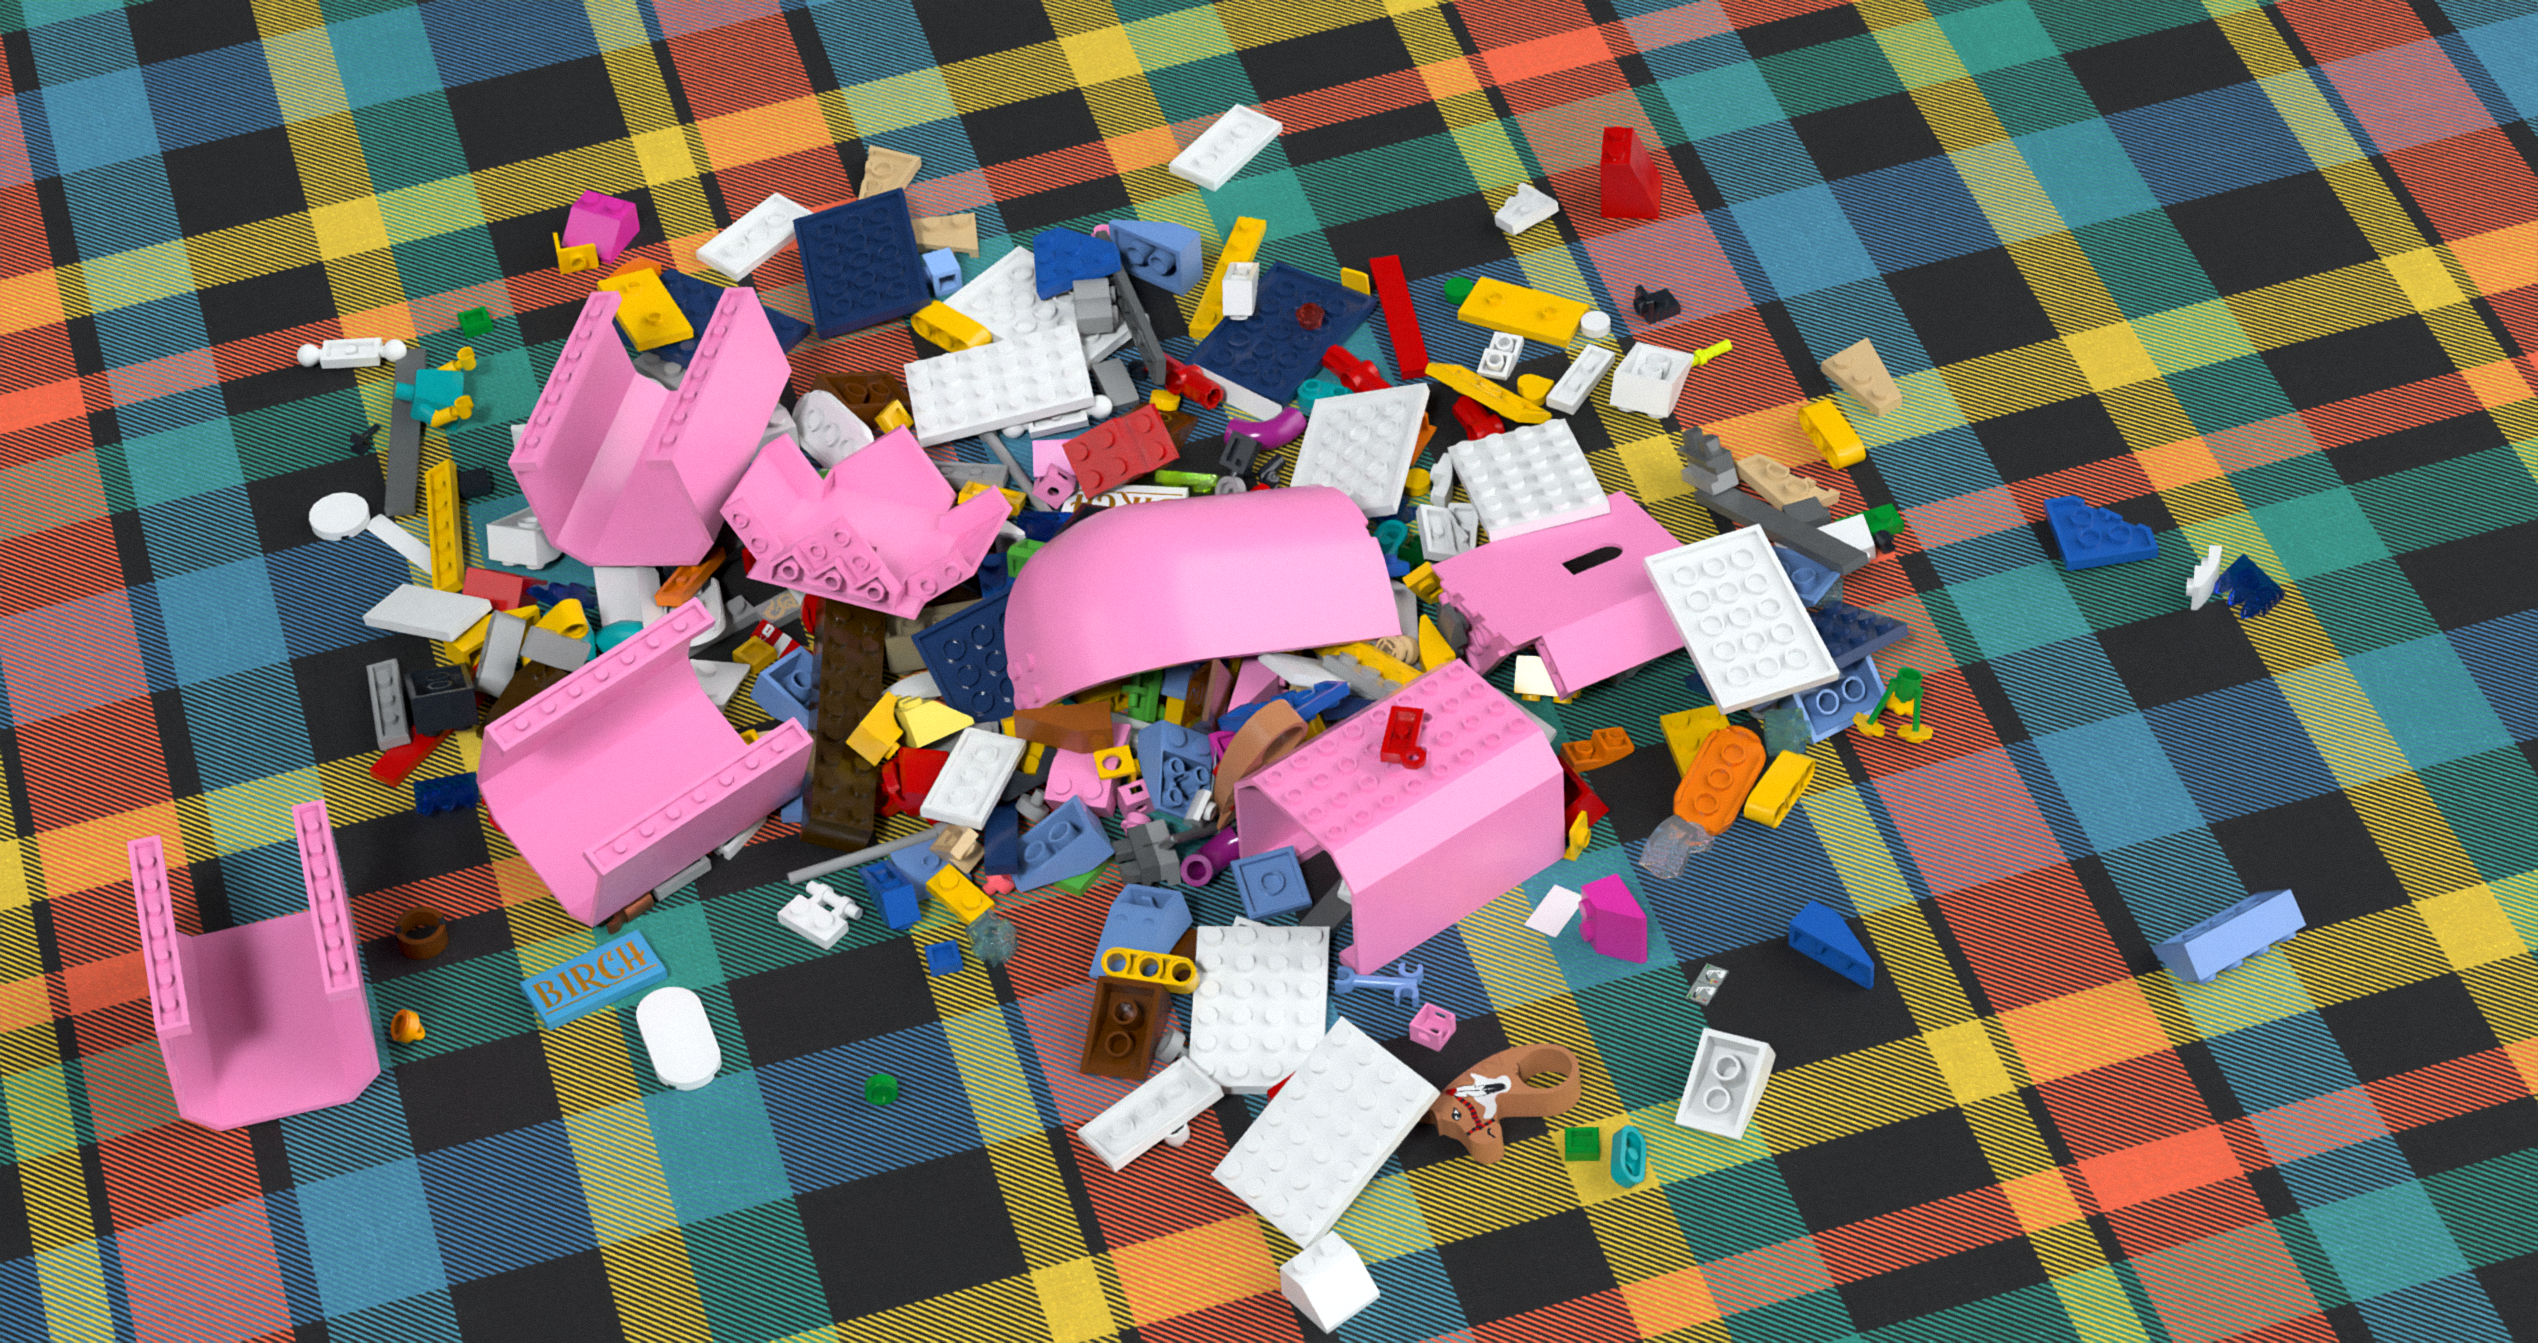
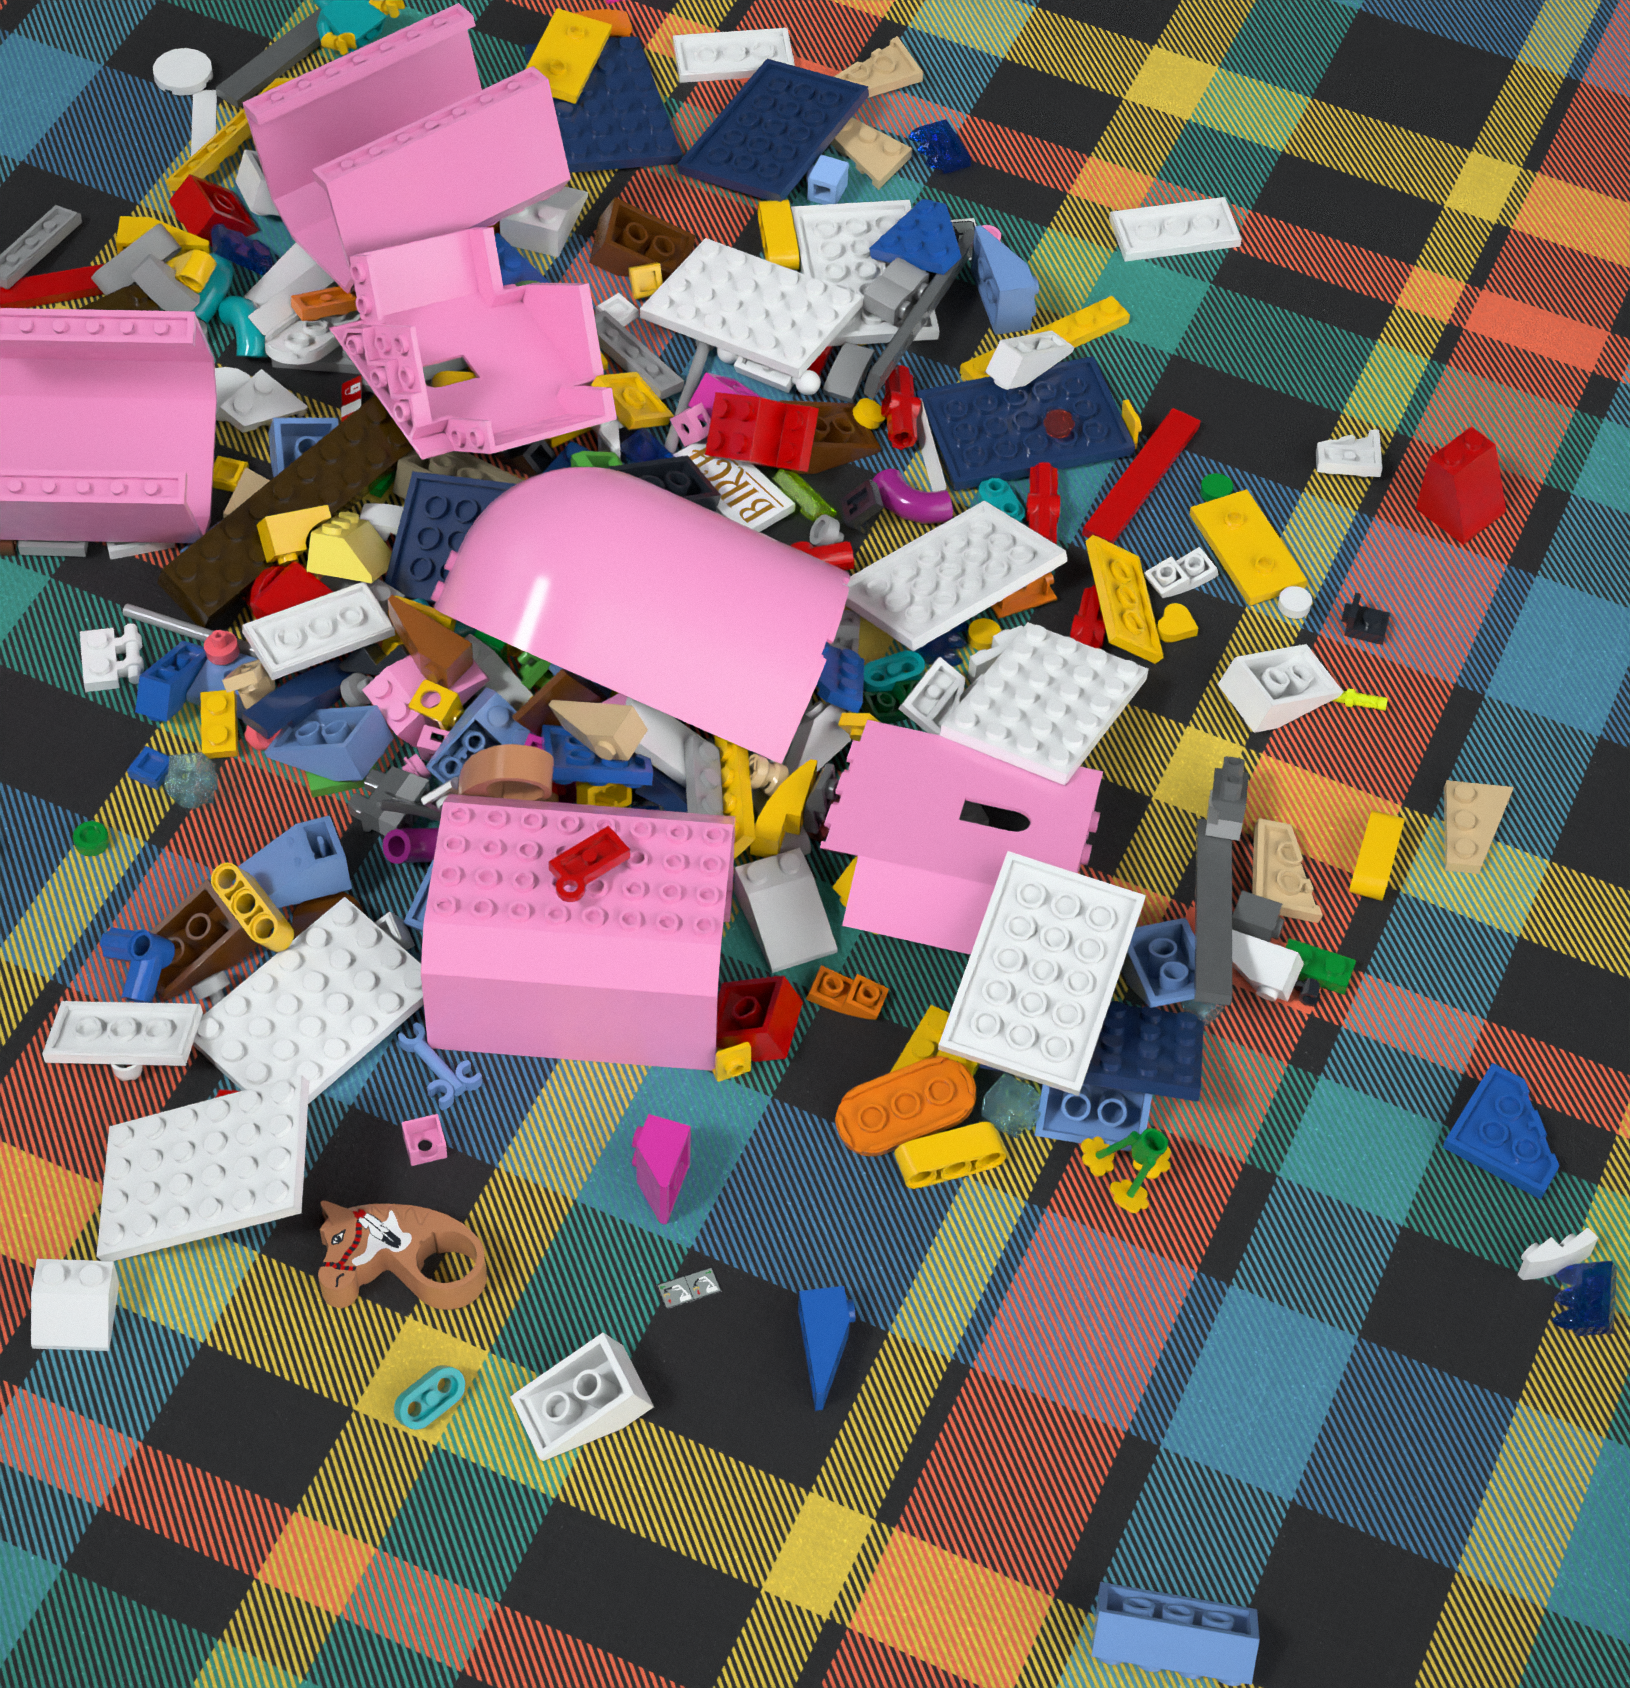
camera: 35 degrees right, 10 degrees up
black hand [350,424,380,455] -> none
white tile [363,583,492,642] -> none
black slope [404,662,480,737] -> none
yellow tile [732,635,777,675] -> none
white tile [792,390,874,469] -> none
black arm [1257,455,1286,489] -> none
white sticker [1524,885,1581,938] -> none
white plate [1546,344,1615,415] -> none
green tile [1565,1127,1599,1161] -> none
clear brick [1638,815,1715,880] -> none
none -> green tile [73,821,109,856]
none -> blue piece [100,927,175,1003]
none -> coral tile [204,630,240,665]
none -> tan slope [549,700,648,761]
none -> clear blue plate [908,119,972,174]

